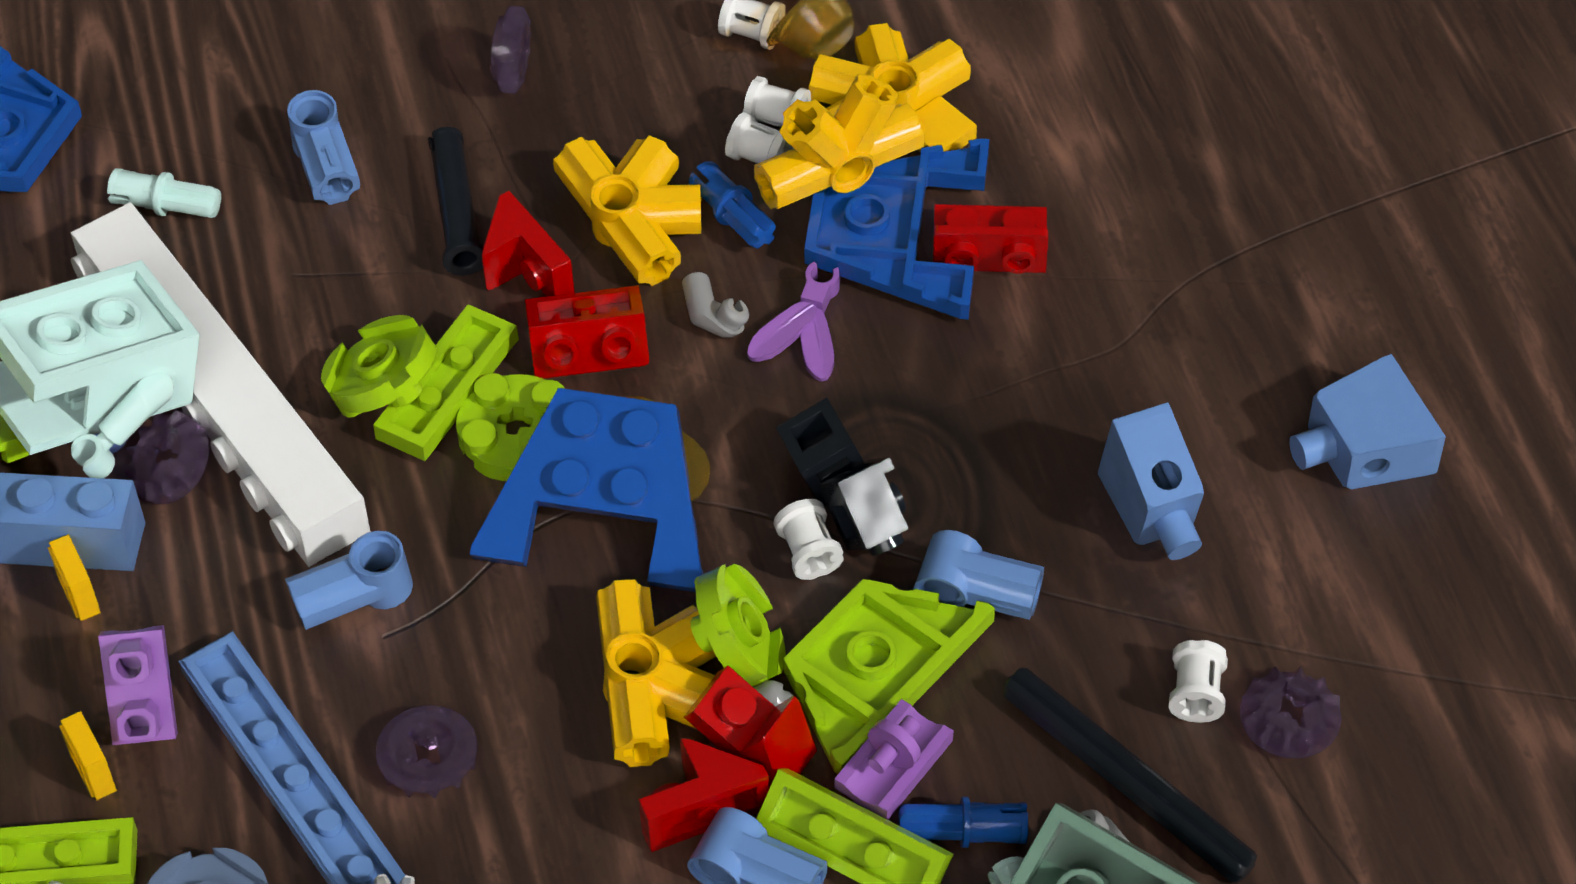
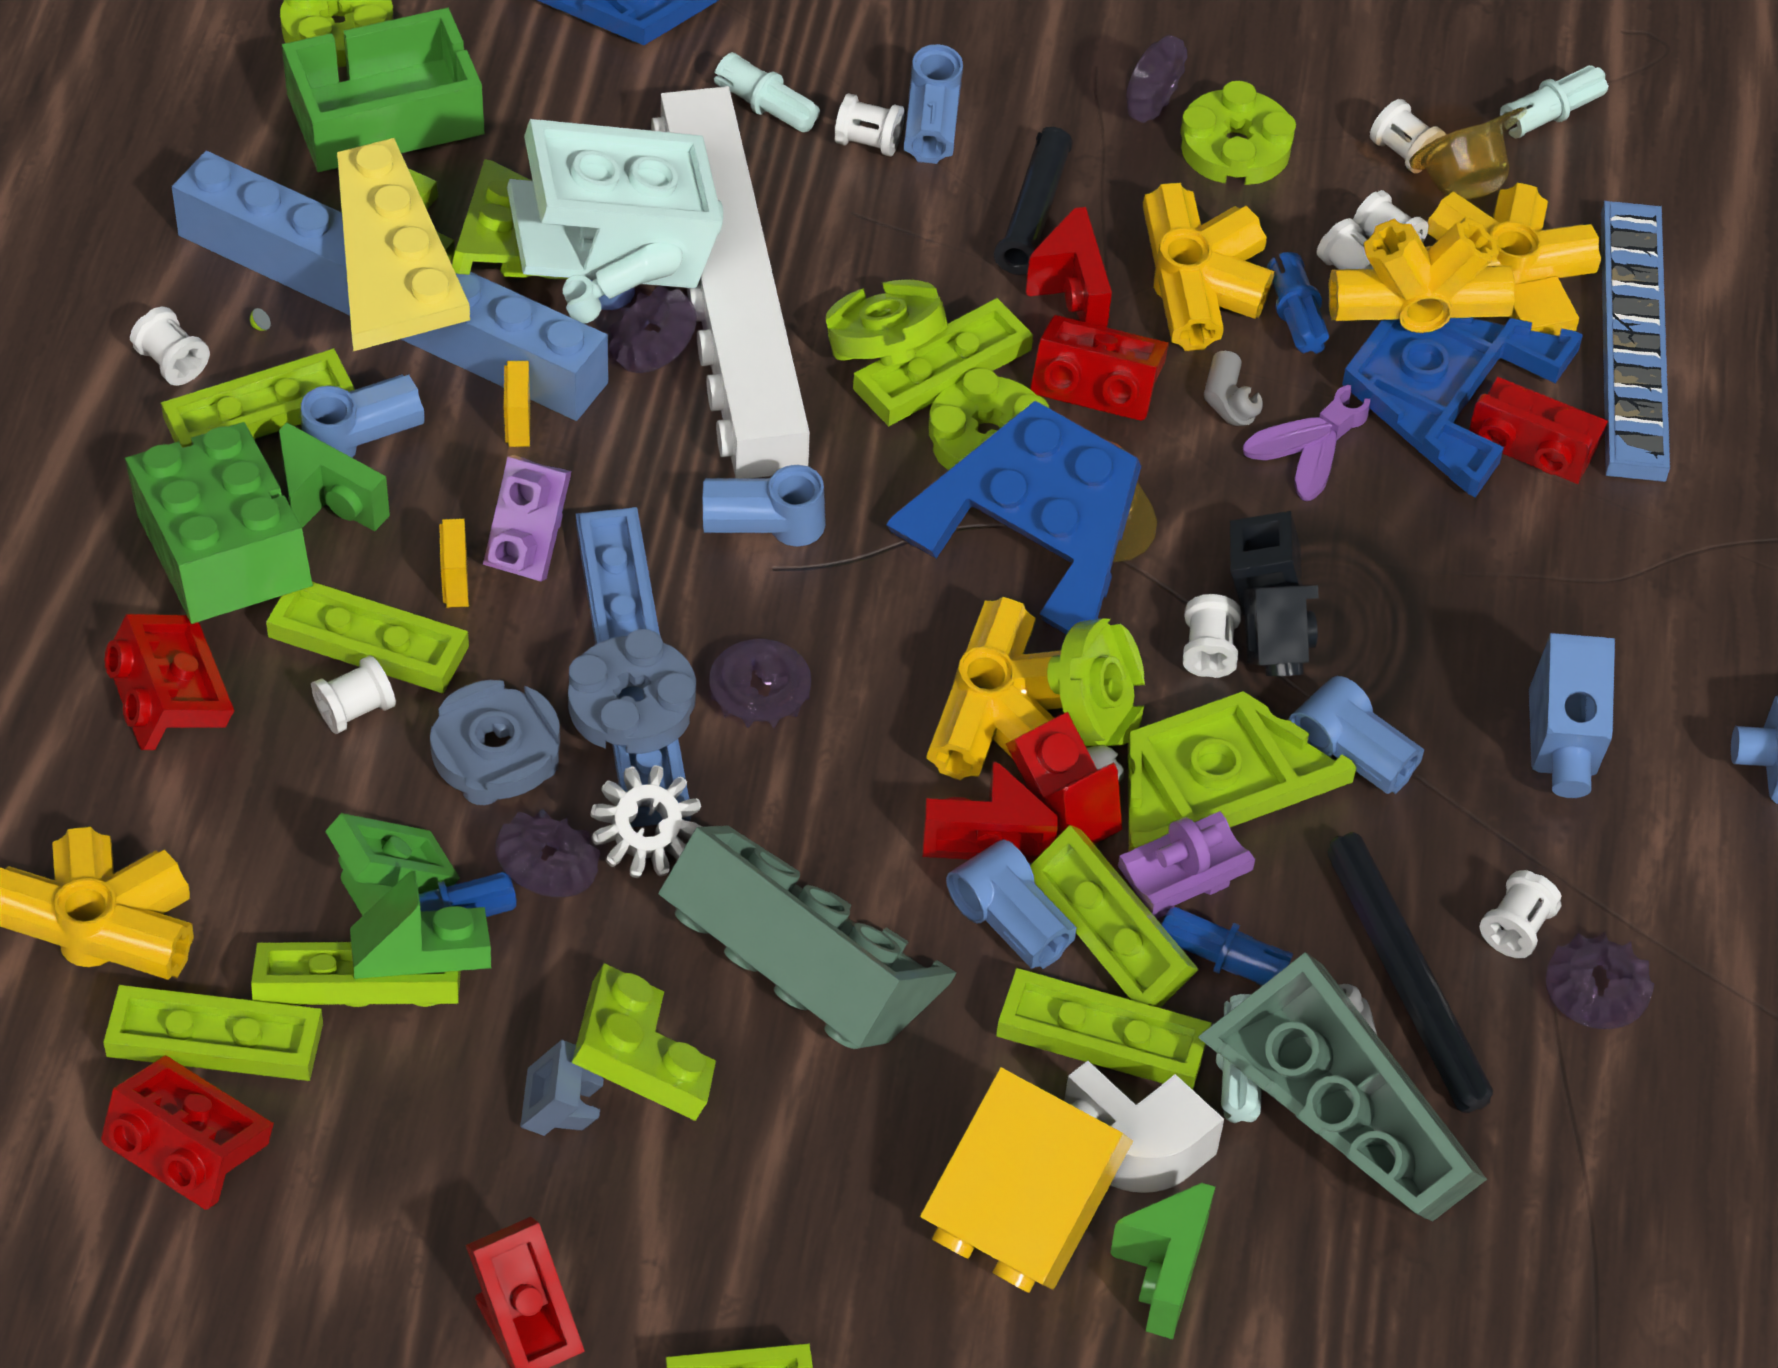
camera: 20 degrees right, 0 degrees up
none -> sand blue plate [568,629,696,754]
none -> white bush [835,93,904,157]
none -> lime plate [1180,81,1296,185]
none -> tile [1601,201,1670,482]

